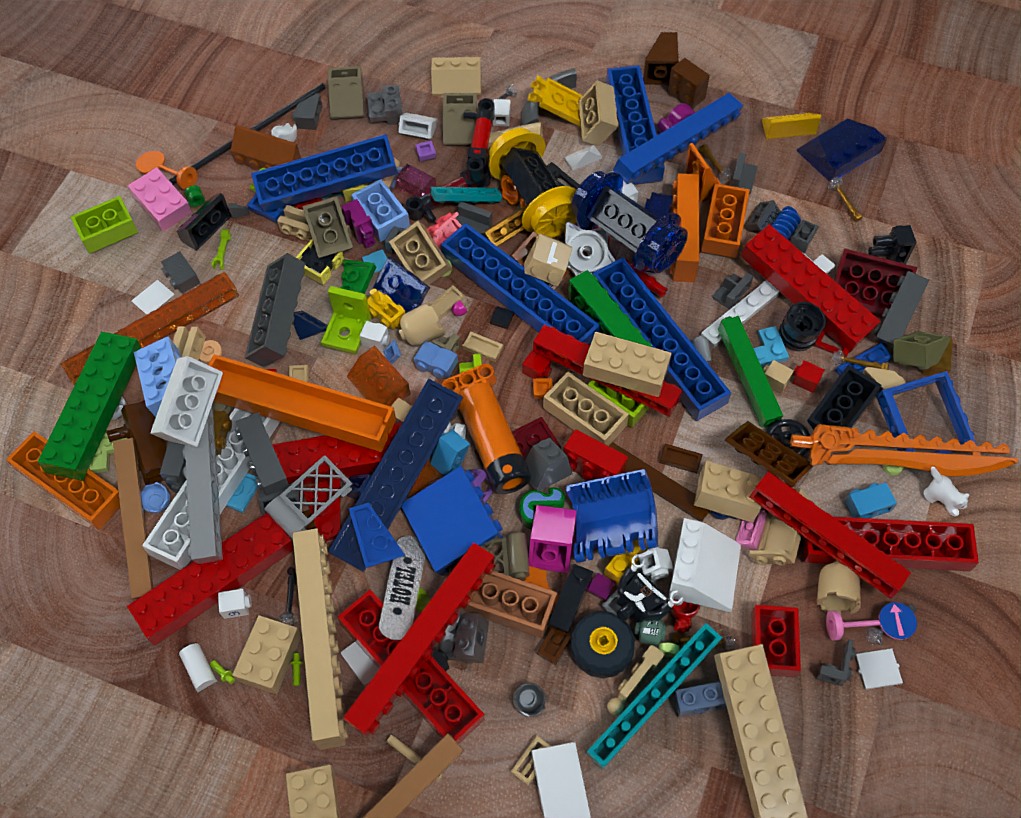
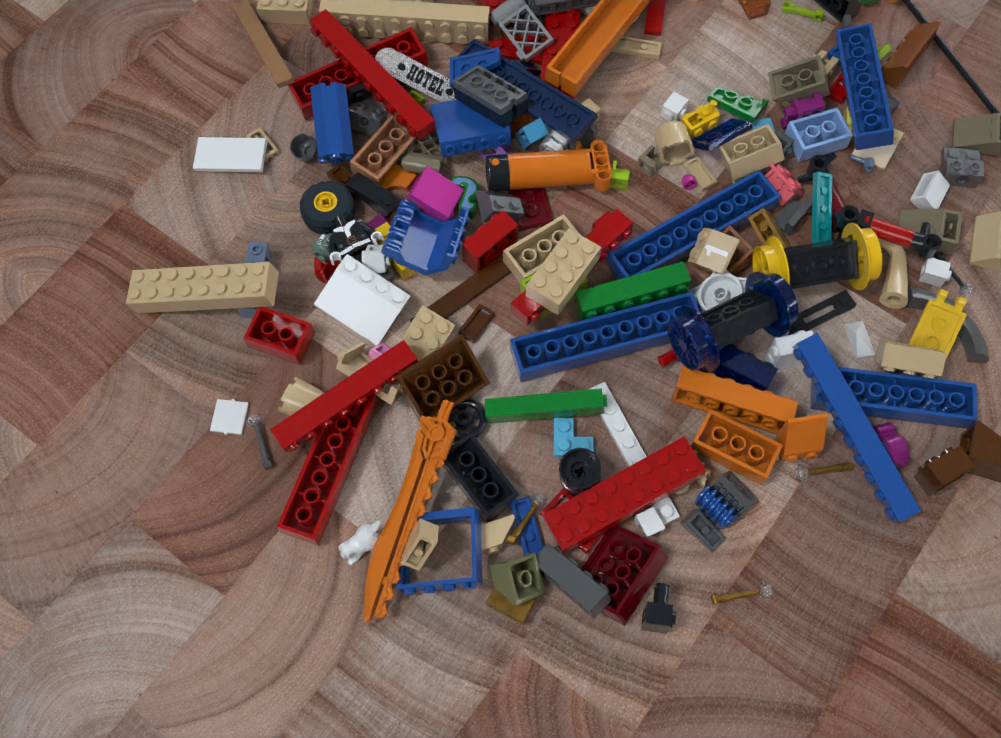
camera: 105 degrees right, 5 degrees up
dark grey brick [245,253,305,367] -> none
white hair [271,123,297,142] -> none
dark grey slope [293,93,322,130] -> none
dark blue slope [293,310,328,340] -> none
piece [296,239,344,285] -> none
lime bracket [321,286,371,355] -> none
clear orange slope [347,346,411,406] -> none
medium blue slope [384,340,402,366] -> none
tan bar [387,735,444,782] -> none
clear pink brick [396,163,436,197] -> none
medium blue brick [414,341,458,379] -> none
medium lavender plate [415,141,436,161] -> none
tan tile [462,332,504,363] -> none
black tile [490,306,514,329] -> none
orange plate [533,378,552,399] -> none
teal brick [586,623,722,770] -> none
tan plate [607,645,665,715] -> none
yellowish green tile [658,643,680,658] -> none
piece [672,633,735,652] -> none
light grey cone [691,336,712,364] -> none
dark grey panel [713,273,754,310] -> none
dark grey panel [731,153,758,194] -> none
yellow slope [761,113,821,139] -> none
tan brick [763,360,794,394] -> none
red brick [792,360,825,393] -> none
clear blue slope [797,118,887,183] -> none
dark grey bracket [816,639,855,686] -> none
piece [826,602,917,641] -> none
dark azure brick [845,483,897,519] -> none
none -> blue brick [310,82,354,166]
none -> tan slope [400,519,439,571]
none -> dark grey piece [452,65,528,127]

